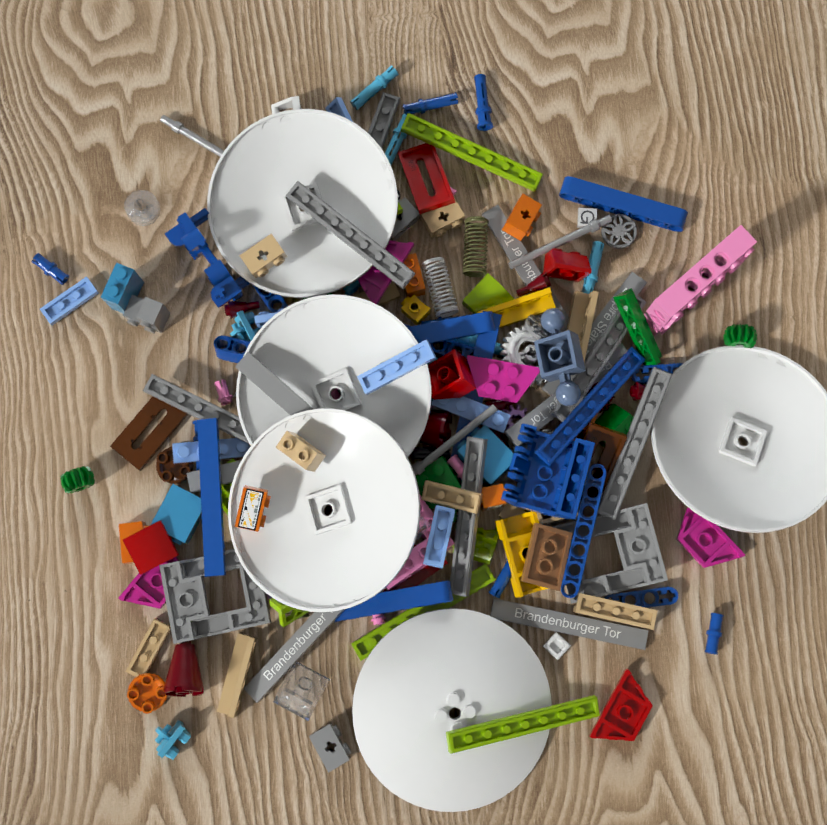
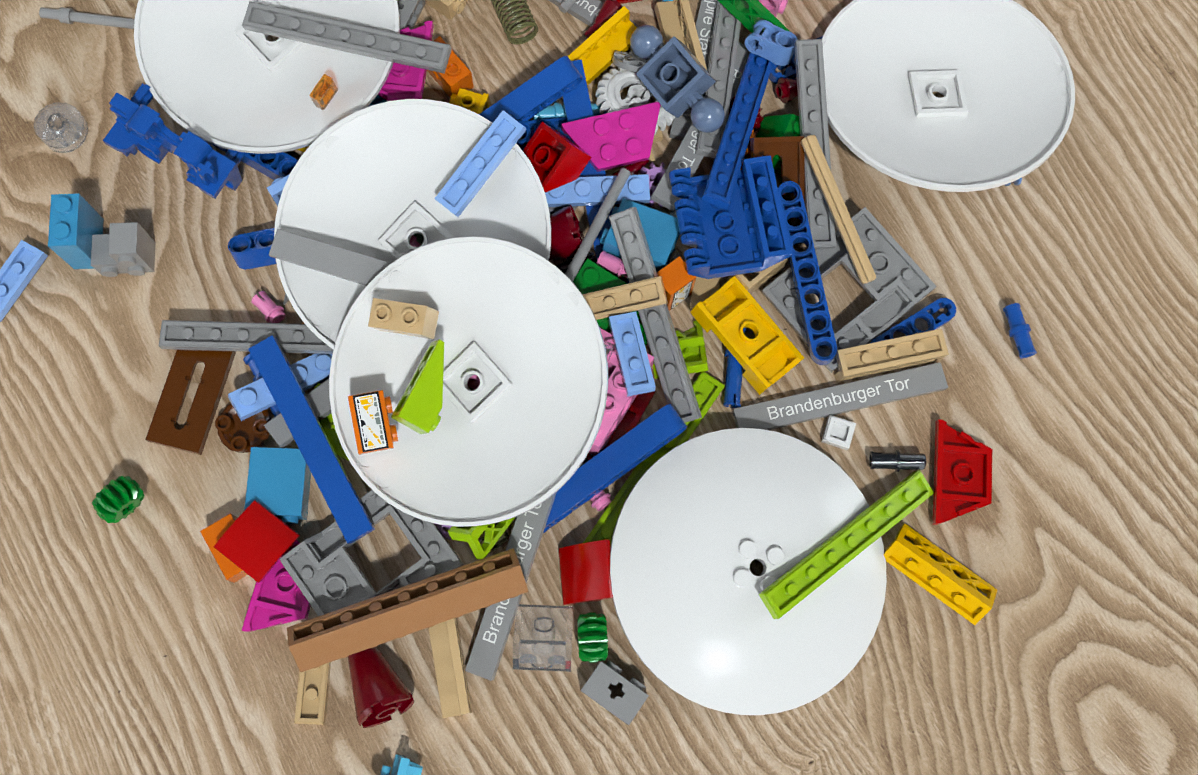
camera: 30 degrees left, 5 degrees down
orange dish [127,673,167,714] -> none
dark red cone [224,301,260,319] -> none
medium azure hips [230,310,261,342] -> none
tan brick [239,234,288,278] -> none
white piece [421,257,459,318] -> none
lime slope [462,273,514,314] -> none
medium nougat plate [521,523,573,591] -> none
dark pink wing [676,507,745,568] -> none
none -> medium nougat brick [287,548,529,672]
none -> clear orange tile [309,74,338,110]
none -> lime slope [391,339,444,434]
none -> red slope [559,540,613,605]
none -> green gear [577,612,608,663]
none -> medium blue piece [745,20,798,66]
none -> tan axle [801,135,876,284]
none -> black axle [869,450,926,472]
none -> yellow fence [883,523,998,625]

